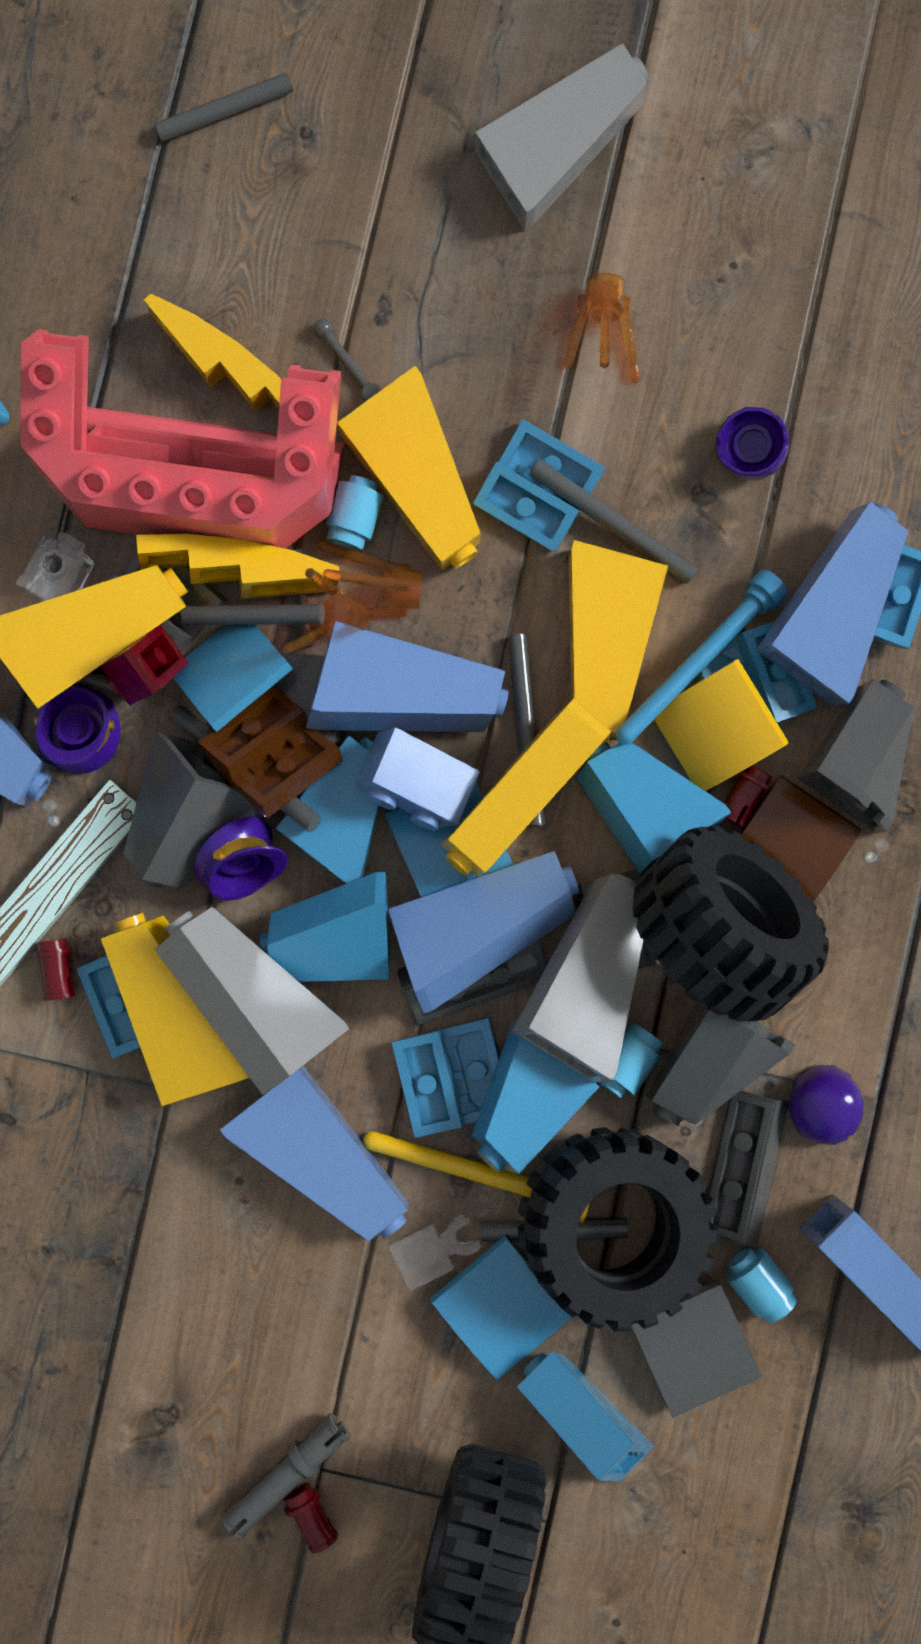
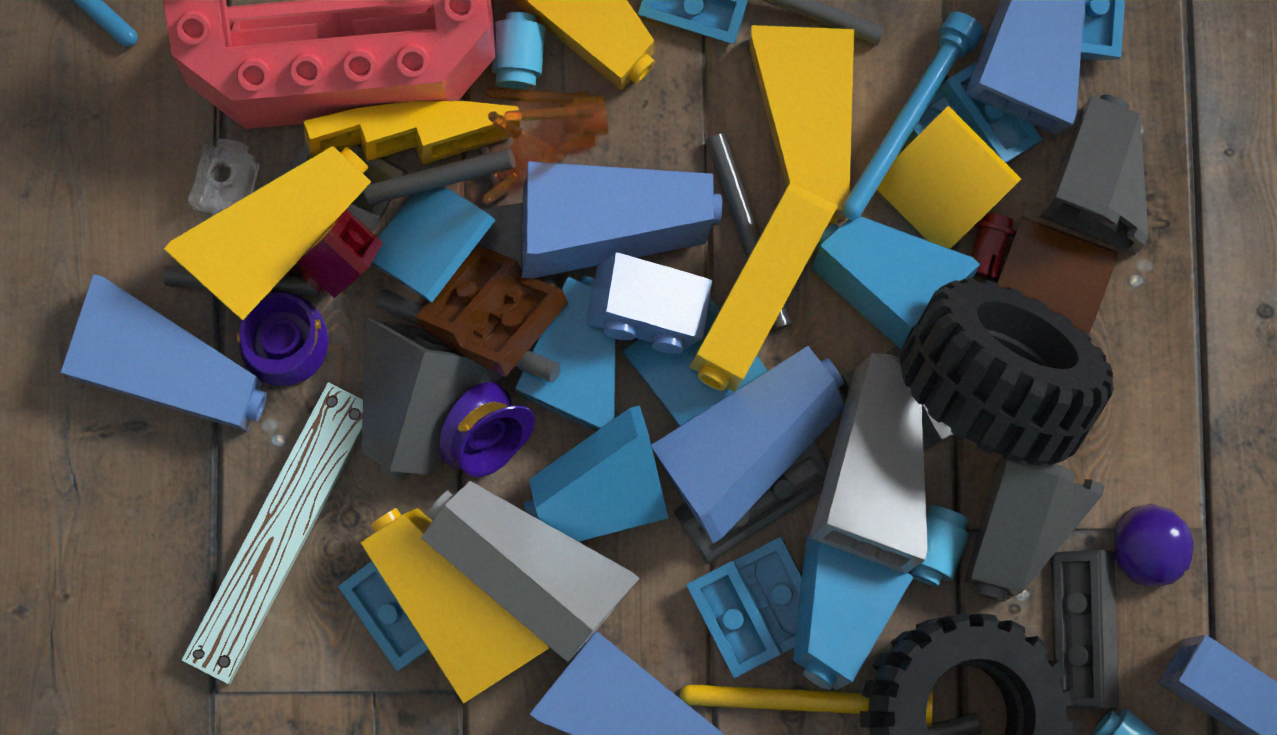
camera: 10 degrees left, 5 degrees down
dark red pin [33,938,76,1001] -> none

